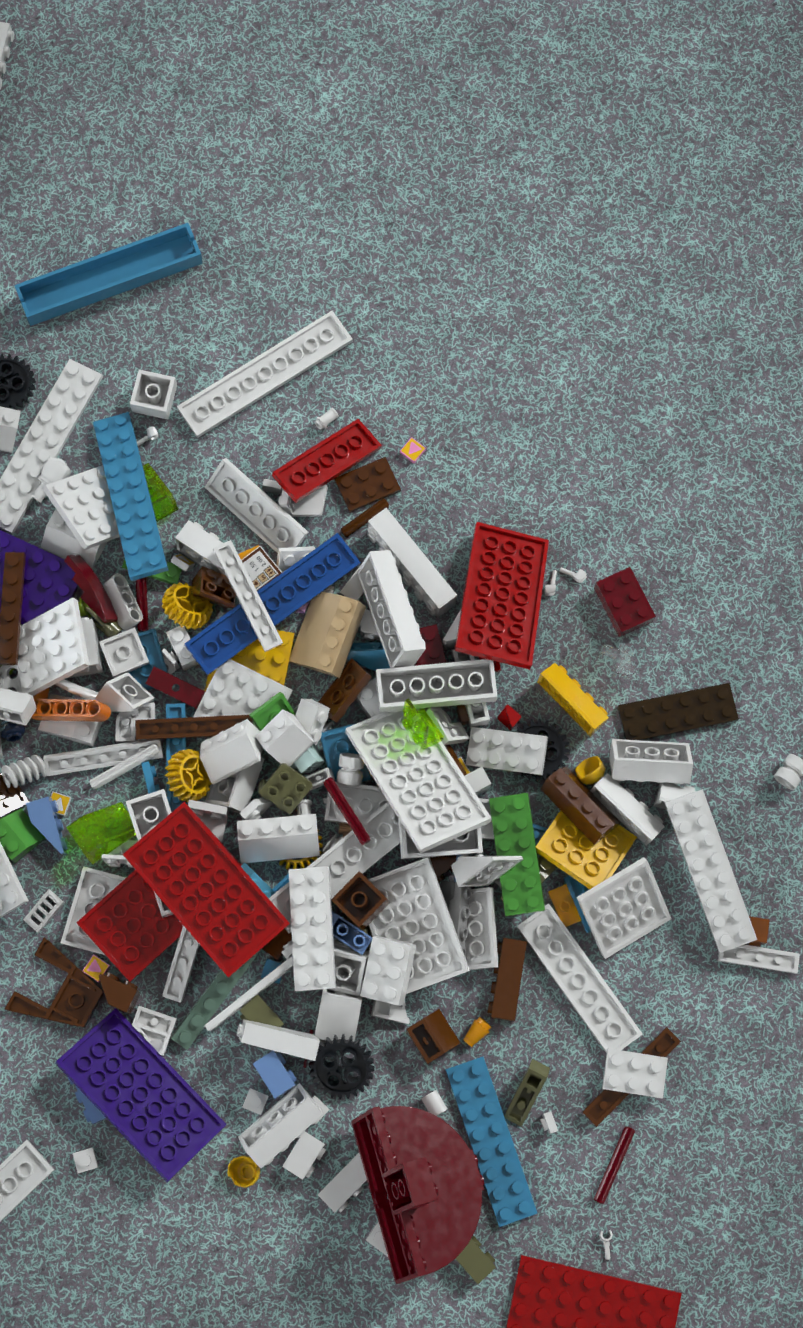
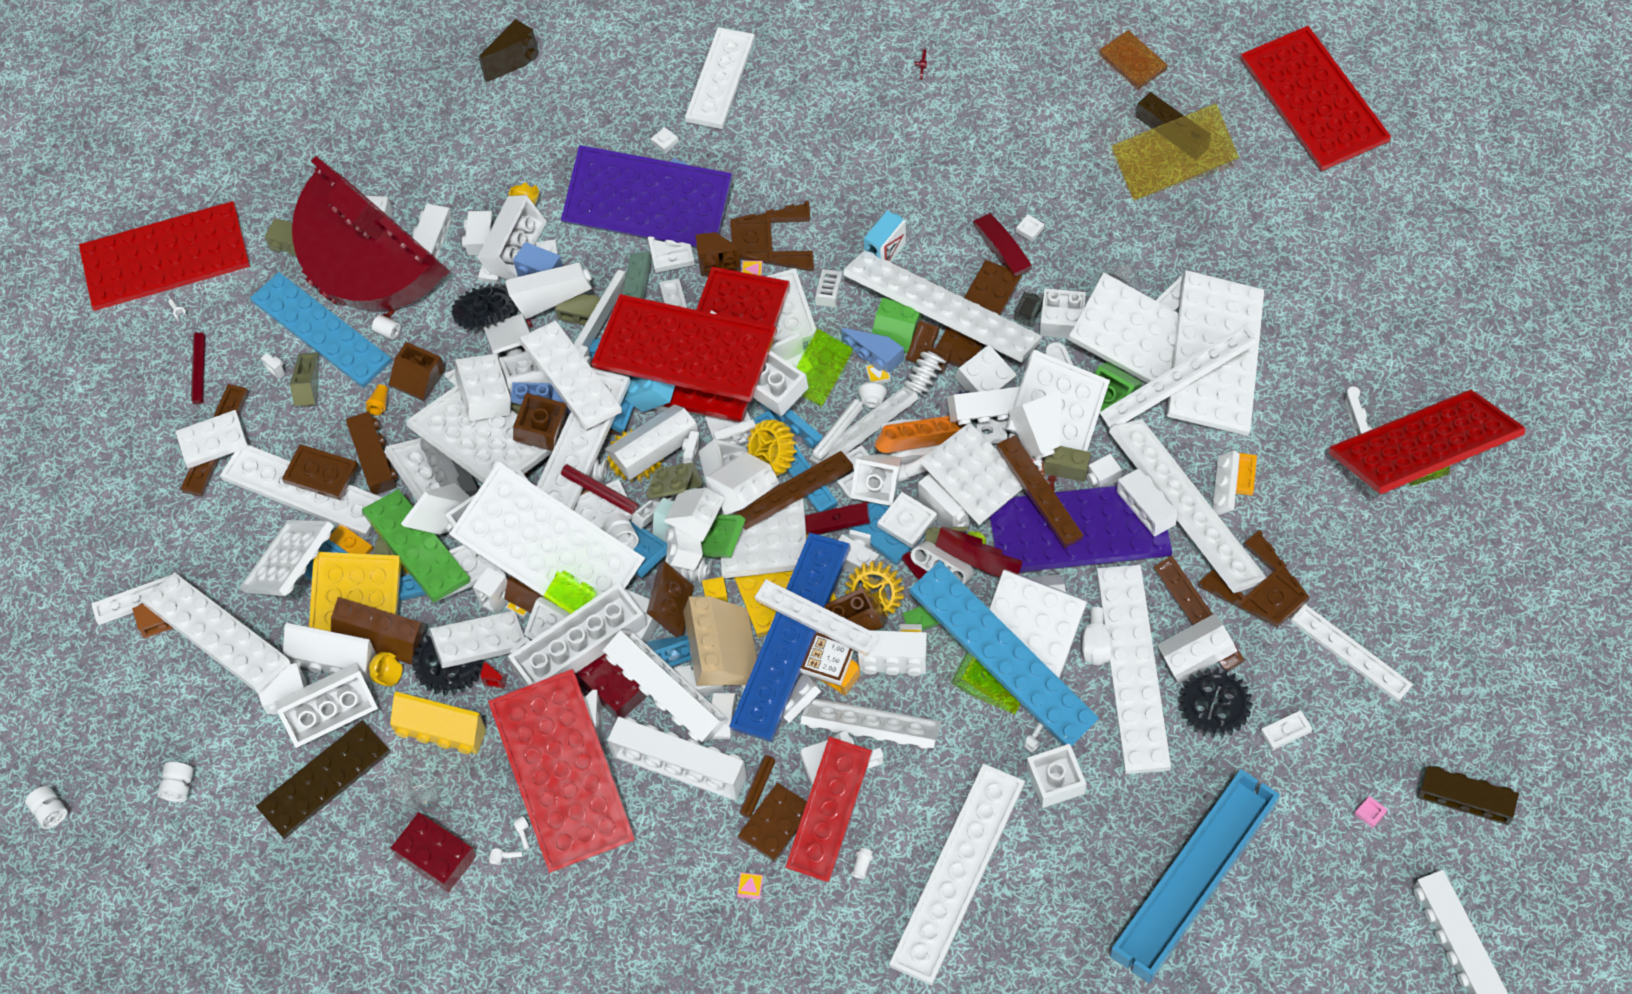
camera: 160 degrees right, 15 degrees down
white bush [297,799,312,815] -> none
none -> reddish brown plate [282,444,358,500]
none -> yellow brick [702,577,728,602]
none -> white cone [858,381,887,408]

